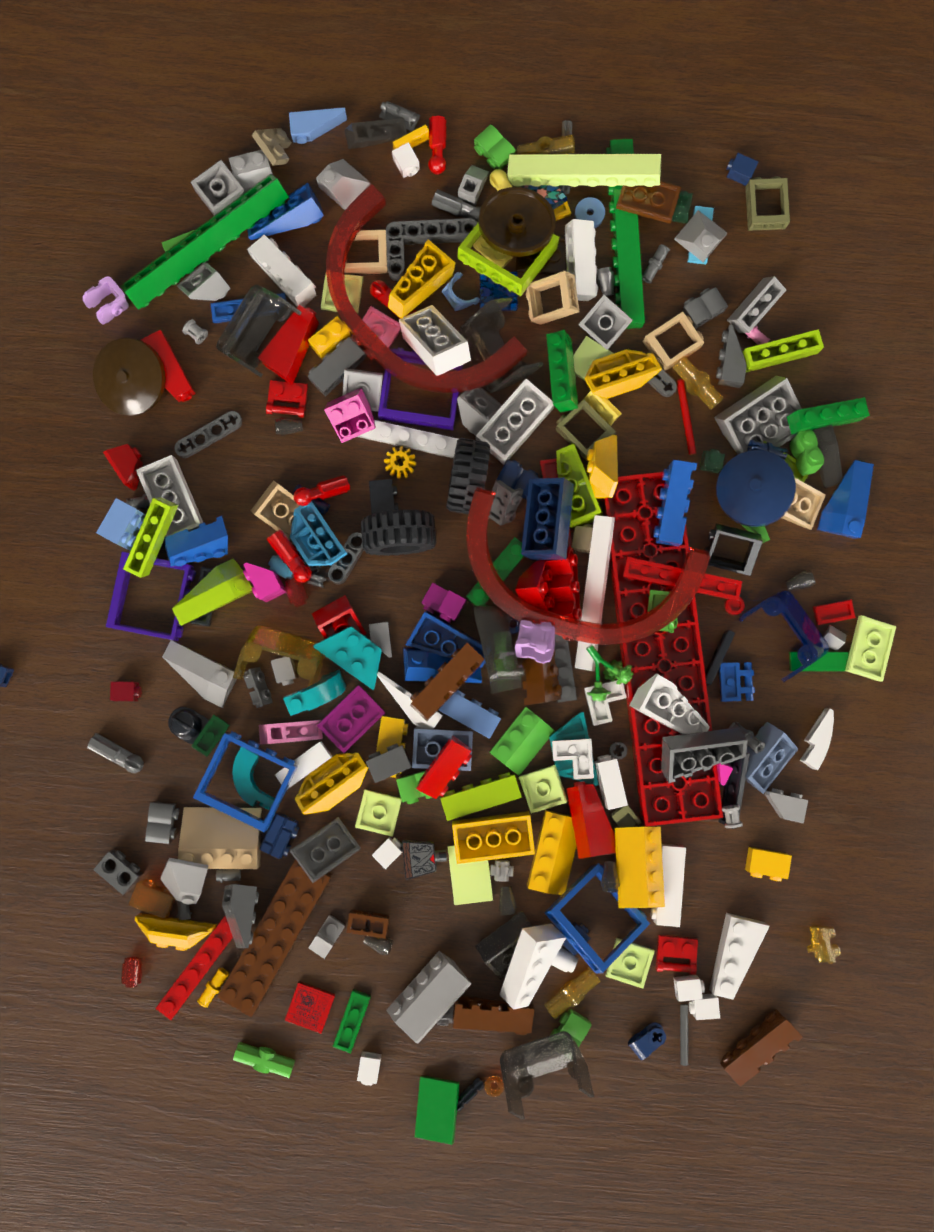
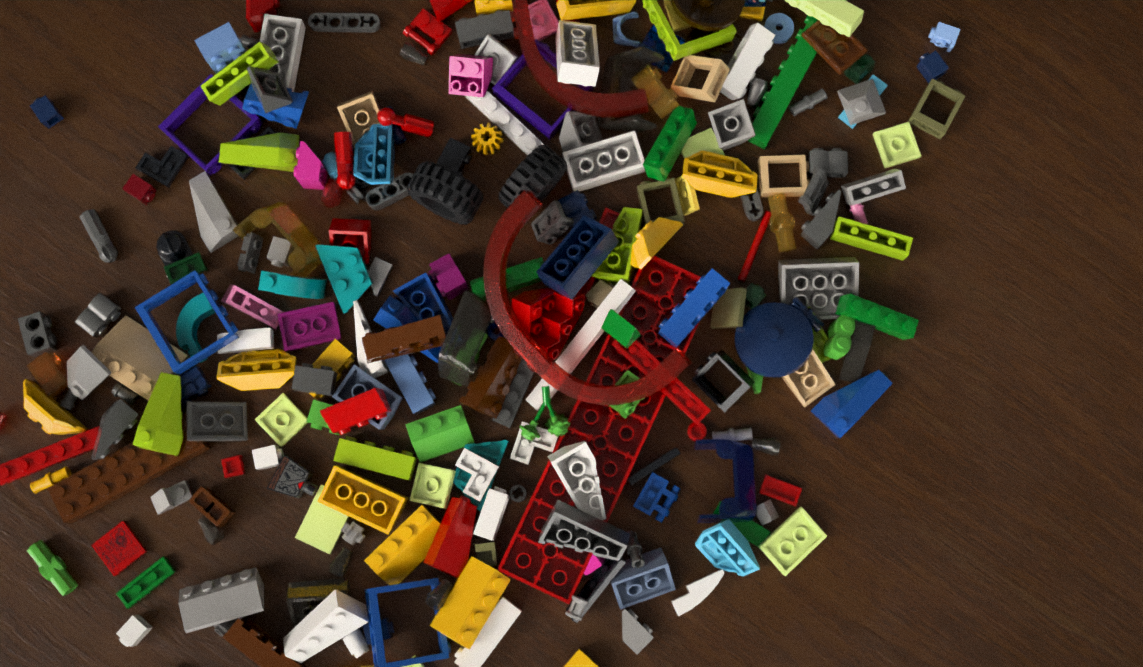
camera: 35 degrees right, 5 degrees down
lavender piece [515,620,555,664] -> none
none -> lime wedge [133,372,183,456]
none -> black plate [135,146,189,188]
none -> red tile [221,455,245,479]
none -> dark grey slope [247,66,293,113]
none -> green slope [601,309,640,349]
none -> clear yellow brick [631,65,679,119]
none -> medium azure wedge [695,519,760,577]
none -> olive tile [710,288,747,329]
none -> light grey pin [712,428,753,444]
none -> dark grey plate [798,167,829,216]
none -> yellowish green tile [872,122,921,168]
none -> light blue brick [928,22,960,52]

